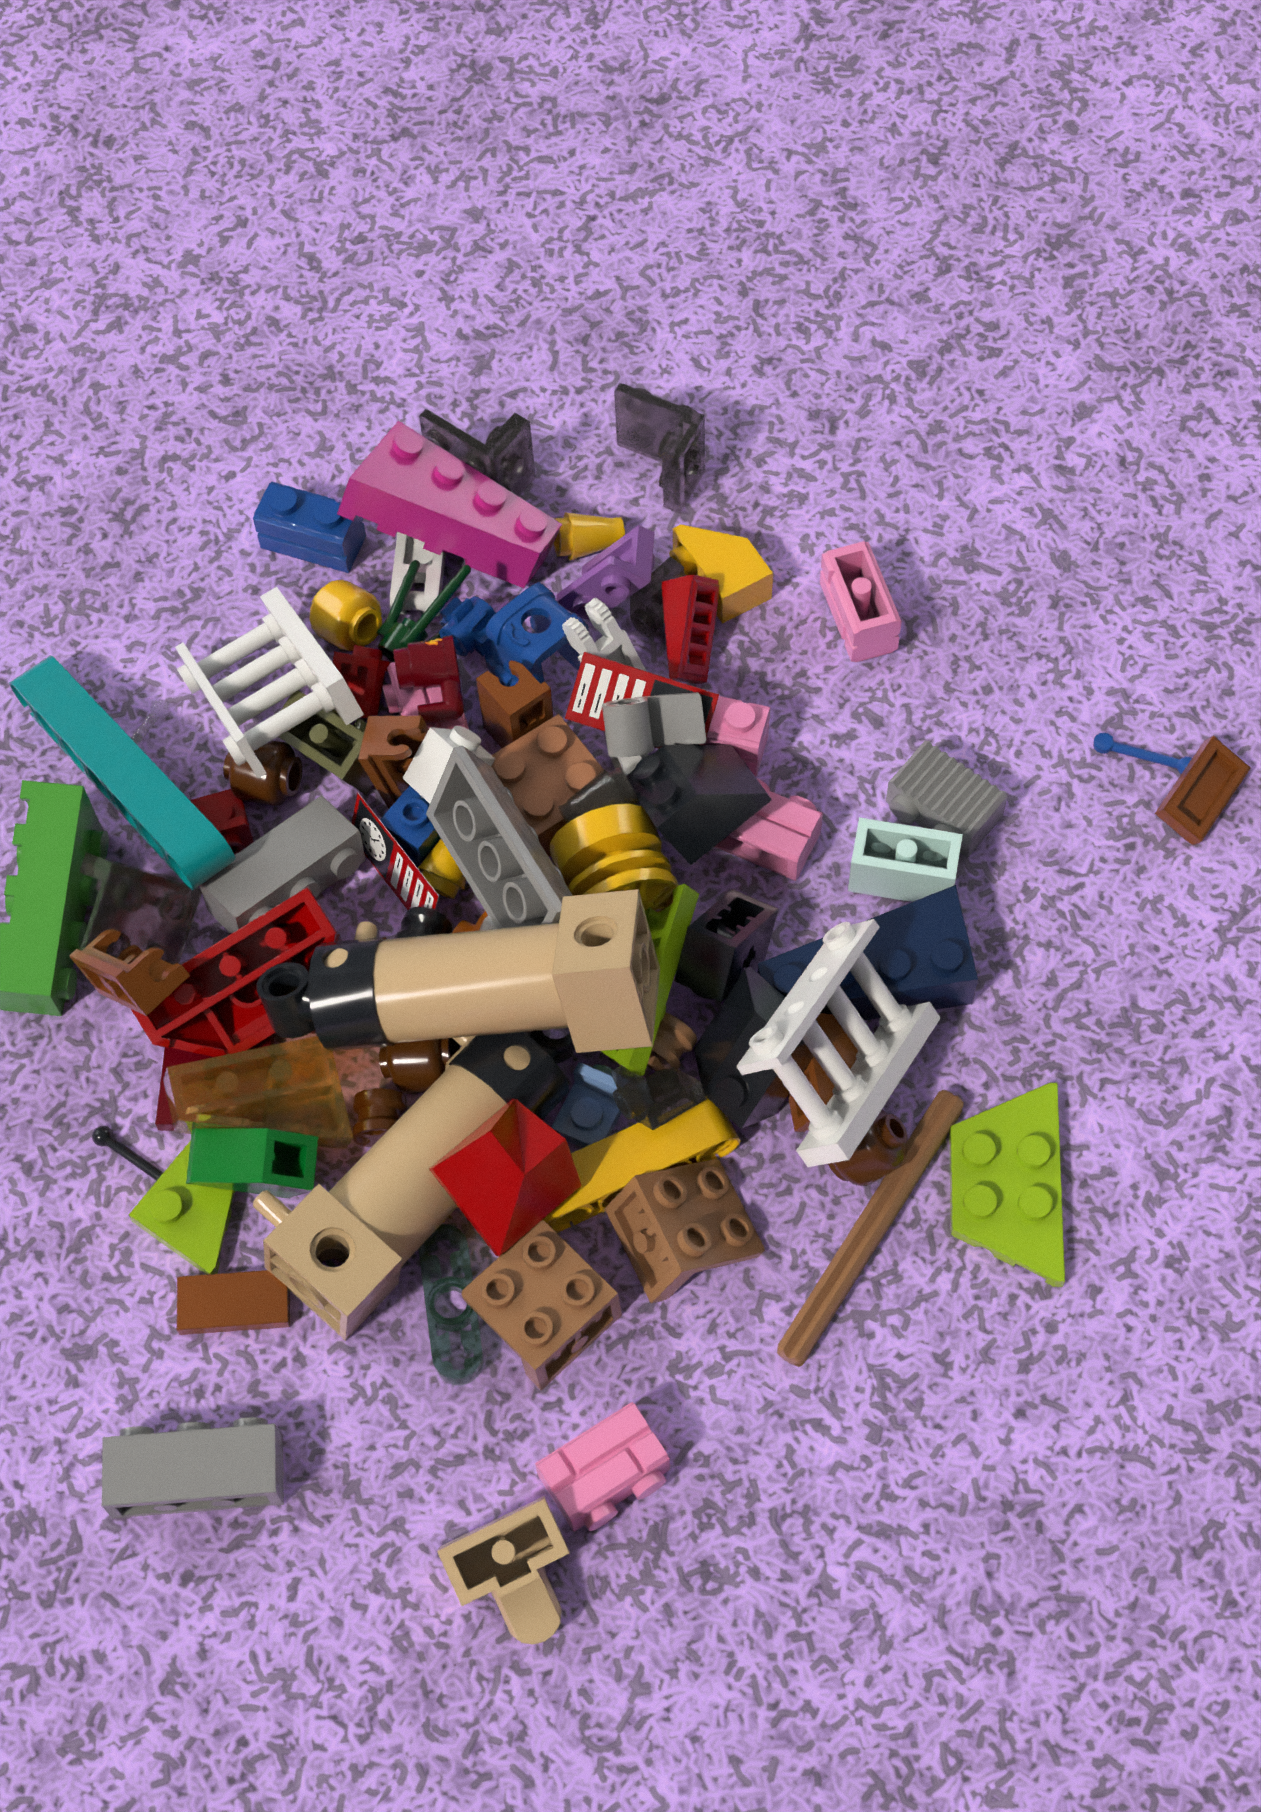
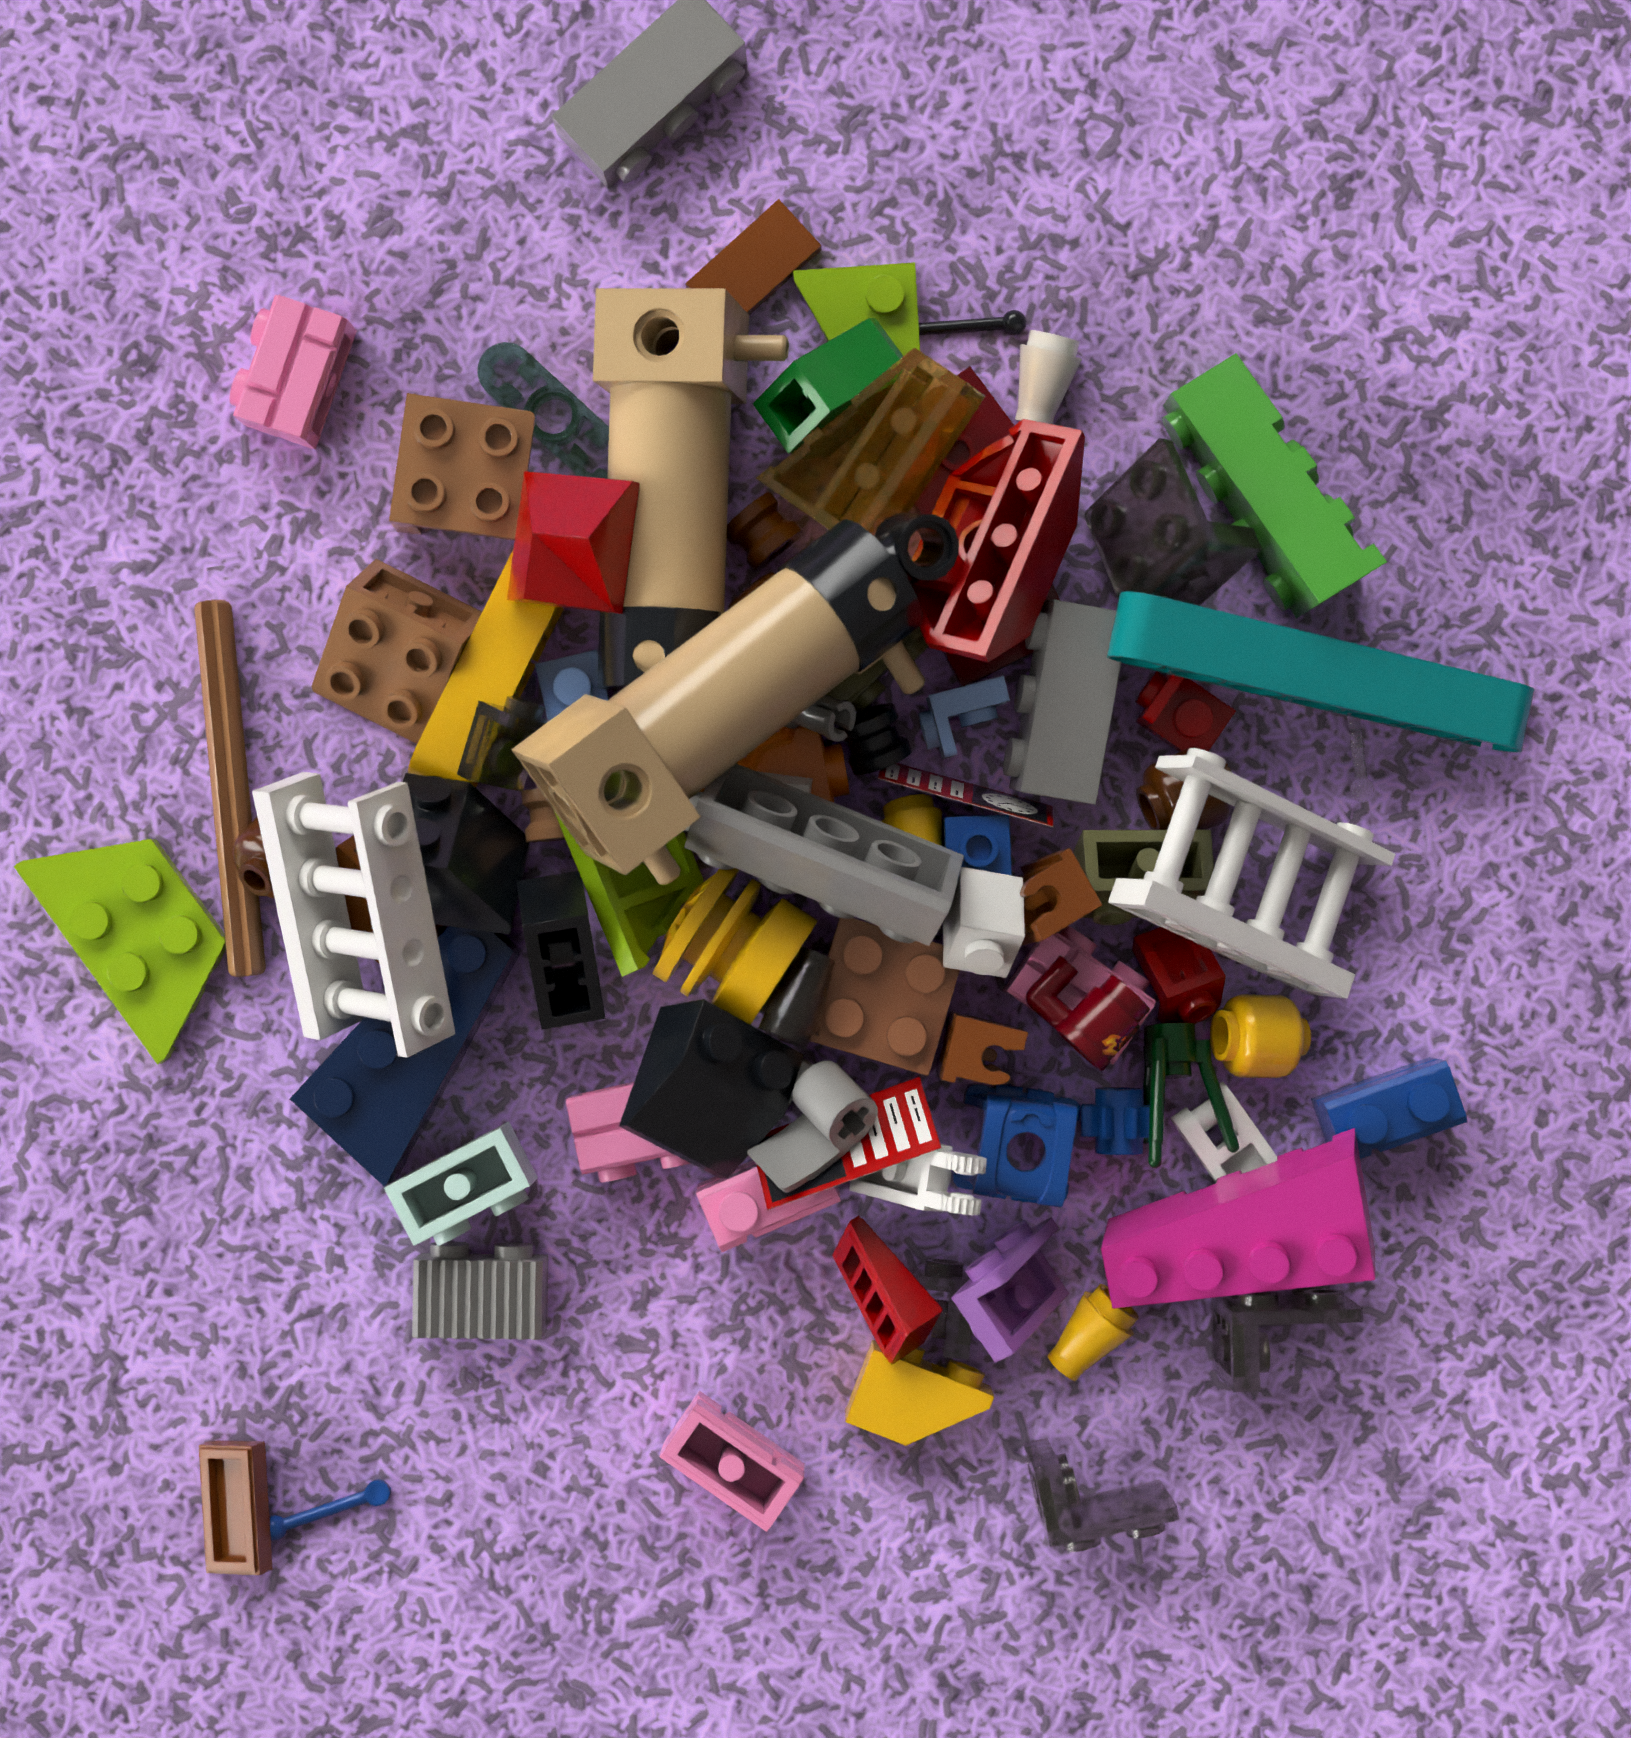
camera: 140 degrees right, 25 degrees up
dark orange hinge [69,929,190,1016] -> none
tan brick [437,1496,570,1644] -> none
none -> light blue bracket [918,676,1010,760]
none -> white cone [1015,330,1082,424]

